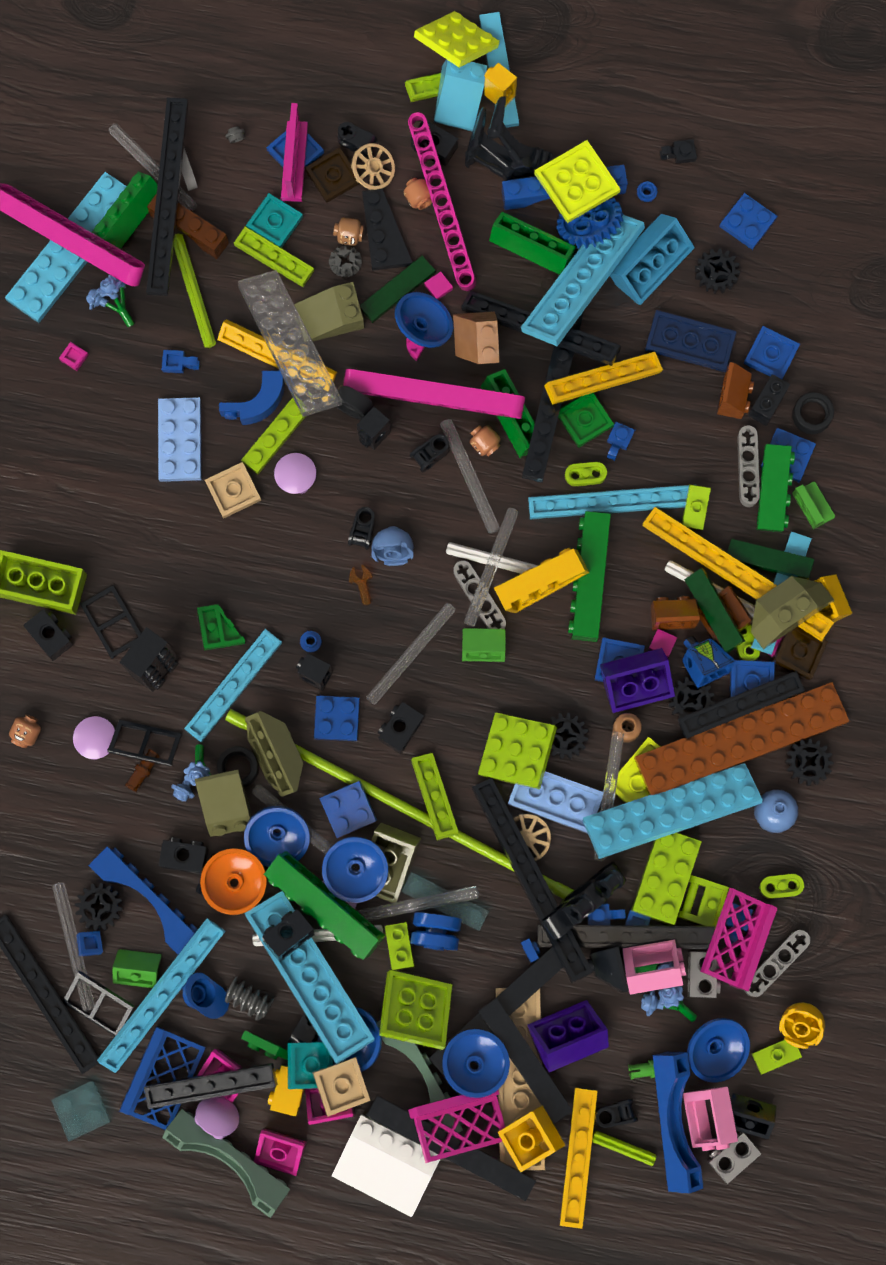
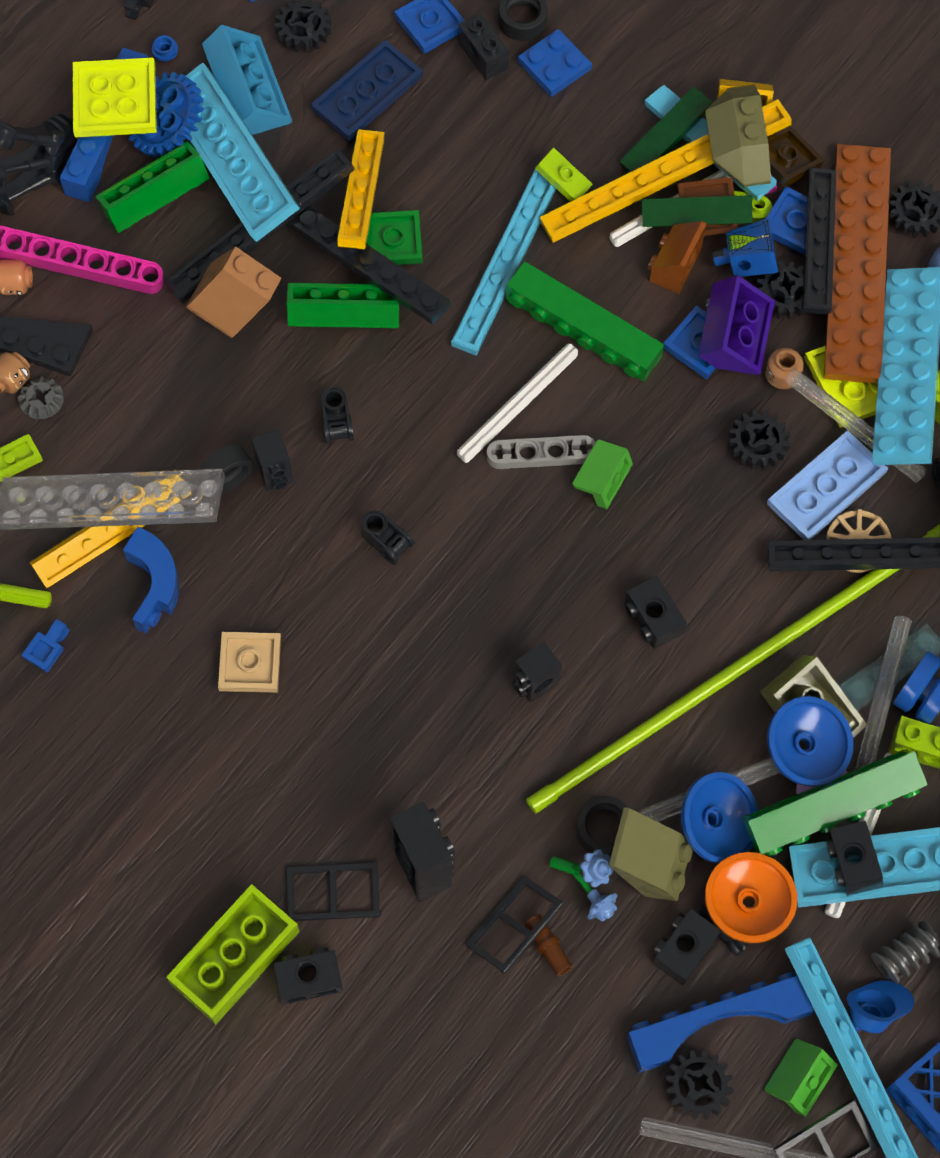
camera: 65 degrees left, 10 degrees down
nougat head [9,715,41,748] -> none
lavender dish [73,716,115,760] -> none
blue plate [76,931,103,956] -> none
light blue plate [158,397,202,482] -> none
medium azure tile [184,629,282,743] -> none
green wing [197,604,245,651] -> none
lime plate [241,396,310,474] -> none
olive wedge [245,711,303,797] -> none
lavender dish [274,453,316,494] -> none
olive slope [294,282,364,344] -> none
blue plate [300,631,322,652] -> none
blue plate [314,696,360,741] -> none
blue plate [320,781,377,838] -> none
dark pink beam [343,369,525,419] -> none
clear orange bar [349,565,372,605] -> none
dark green tile [360,255,436,323] -> none
clear axle [366,603,455,705] -> none
medium blue cylinder [372,526,414,566] -> none
blue dish [395,292,453,348] -> none
dark pink tile [406,338,425,361] -> none
lime plate [411,753,459,840] -> none
dark pink tile [424,272,453,300] -> none
clear axle [440,419,500,534] -> none
clear axle [464,508,519,627] -> none
nougat head [470,425,501,457] -> none
lime plate [478,713,557,790] -> none
yellow wedge [494,548,589,613] -> none
lime plate [565,462,607,486] -> none
blue plate [607,422,635,461] -> none
dark pink tile [649,629,677,658] -> none
dark orange slope [717,362,754,419] -> none
light grey beam [737,425,760,507] -> none
green brick [756,444,795,532] -> none
bright green panel [792,482,835,530] -> none

